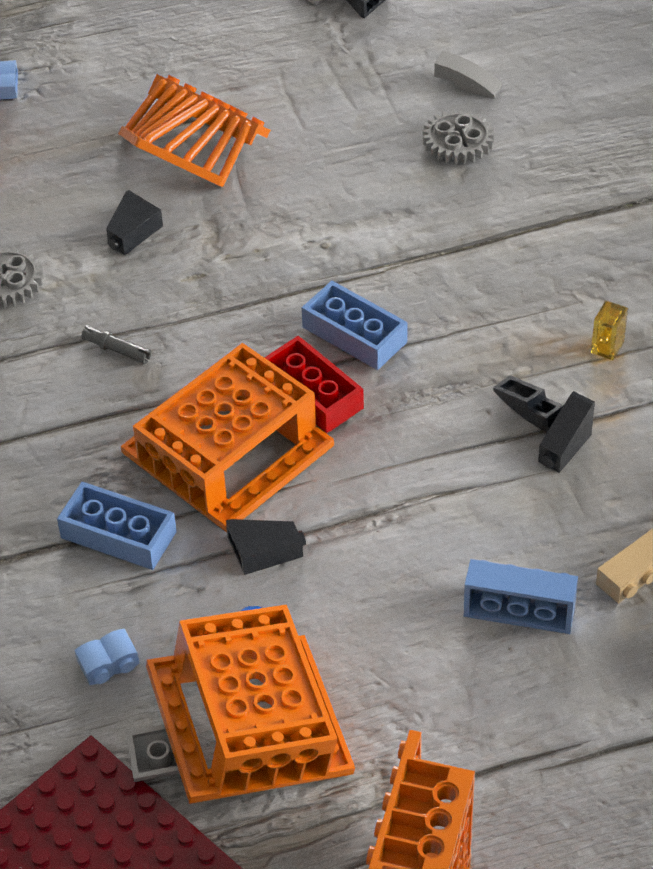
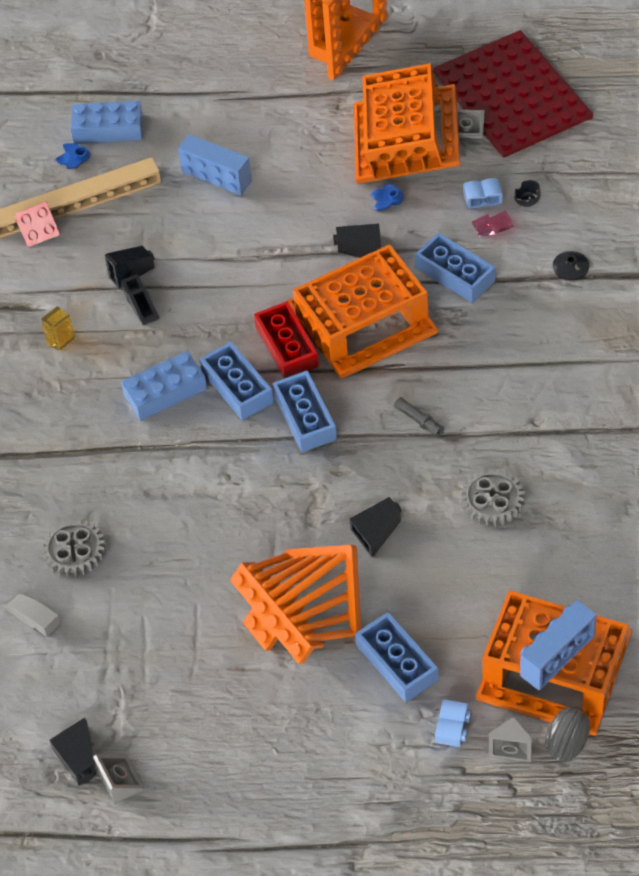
camera: 160 degrees left, 5 degrees up
none -> medium blue brick [121,350,207,421]
none -> medium blue brick [272,371,337,453]
none -> medium blue brick [355,612,439,703]
none -> clear pink slope [472,210,514,236]
none -> black hair [514,180,541,207]

